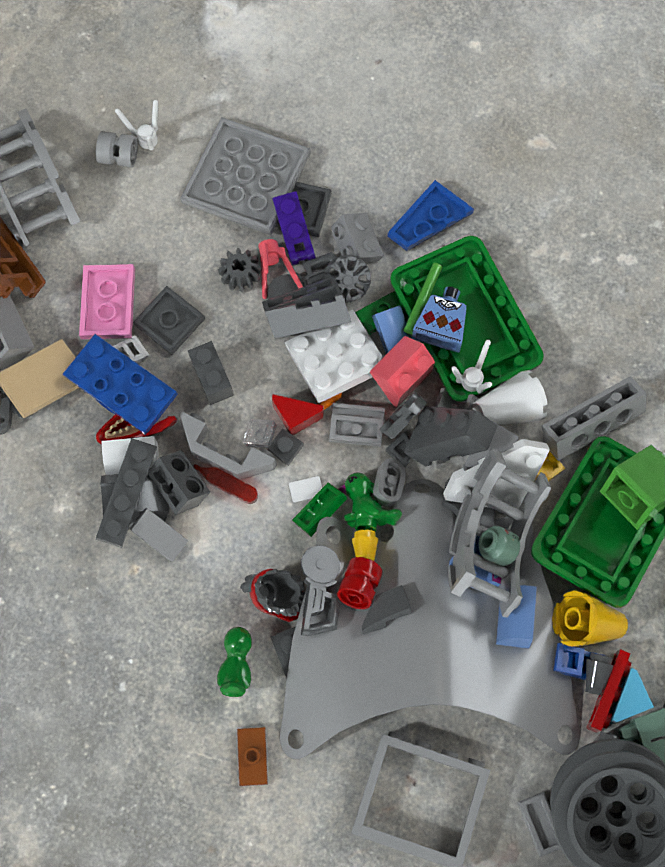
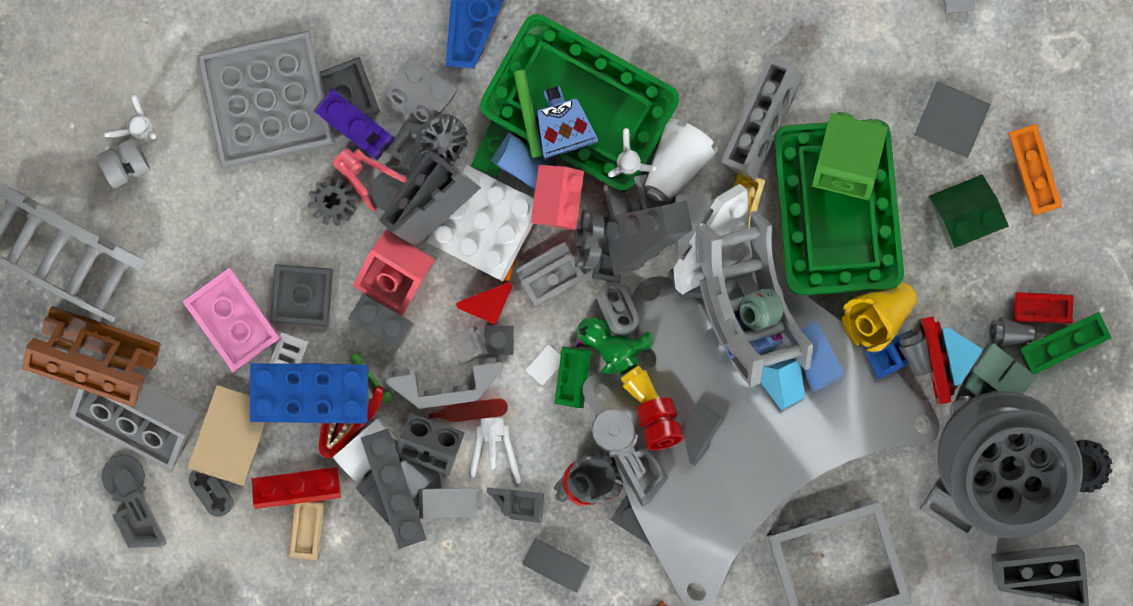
camera: 40 degrees left, 15 degrees up
green animal [217,627,252,697] -> none
none -> red plate [251,467,341,509]
none -> tan tile [288,501,325,560]
none -> bright green hinge [350,353,393,403]
none -> coral slope [353,230,435,316]
none -> white plant [470,418,521,484]
none -> dark grey slope [486,487,544,523]
none -> dark grey slope [522,538,590,593]
none -> medium azure slope [761,351,805,411]

